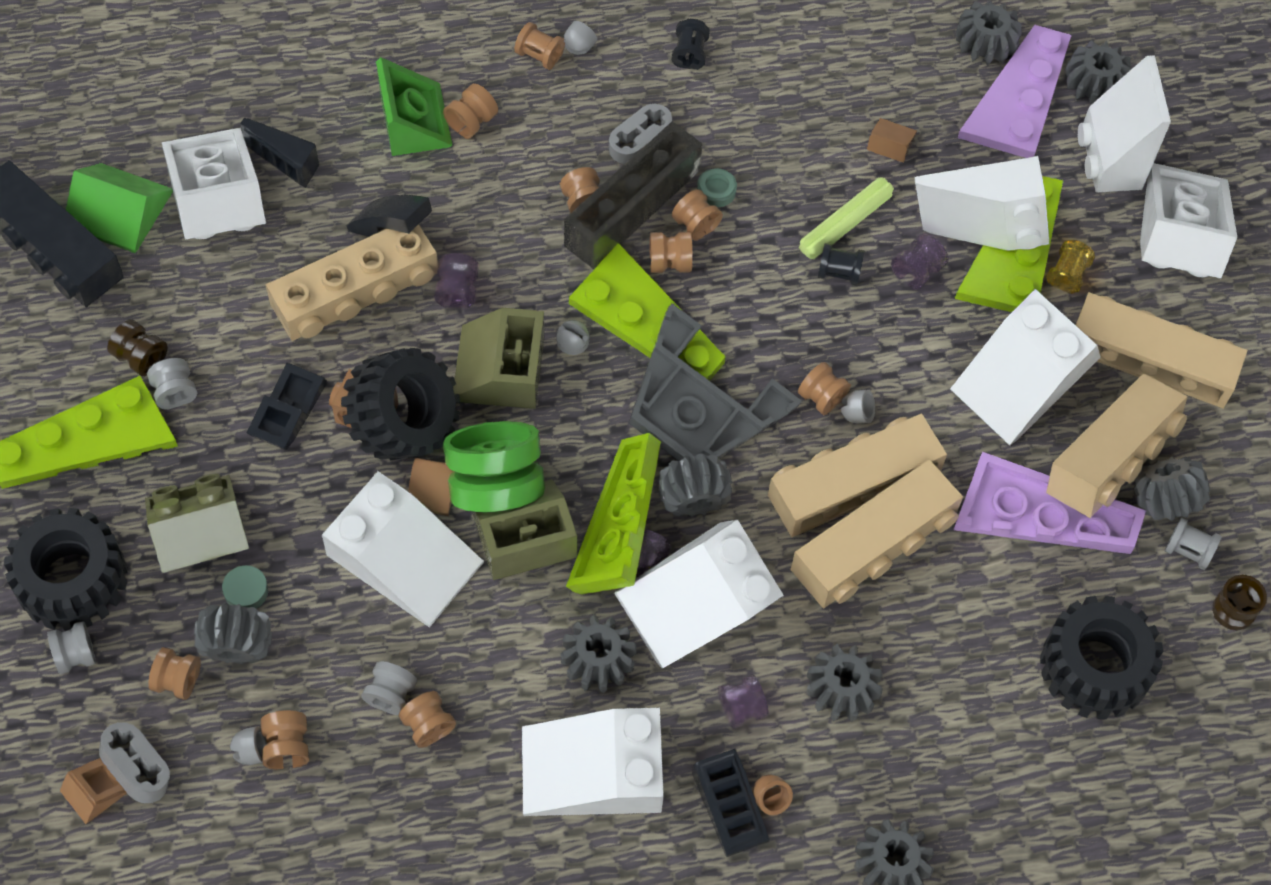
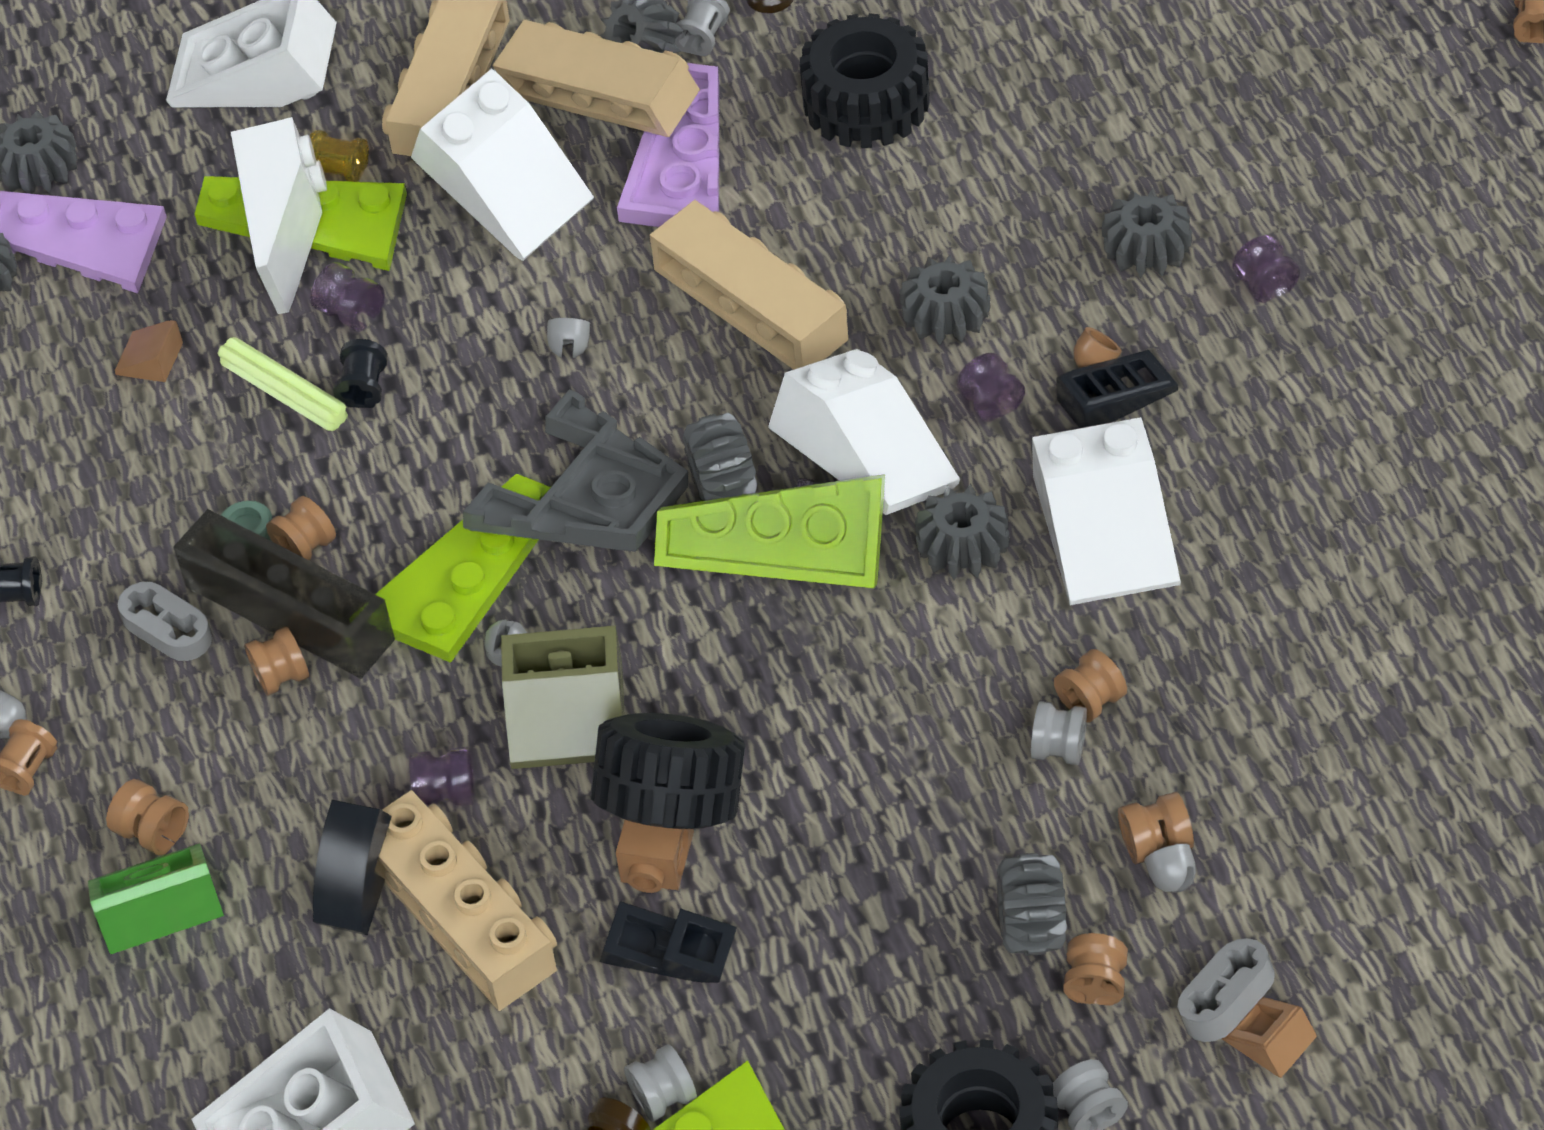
camera: 90 degrees left, 10 degrees down
slope [145,474,249,573] -> none
sand green tile [222,565,268,609] -> none
black slope [240,118,319,188] -> none
white slope [322,471,484,628] -> none
medium nougat slope [408,458,454,516] -> none
bright green wheel [443,421,545,512] -> none
olive slope [472,479,577,580] -> none
medium nougat wheel [649,232,692,273] -> none
tan brick [768,413,947,537] -> none
medium nougat wheel [798,362,851,416] -> none
white slope [1078,55,1171,192] -> none

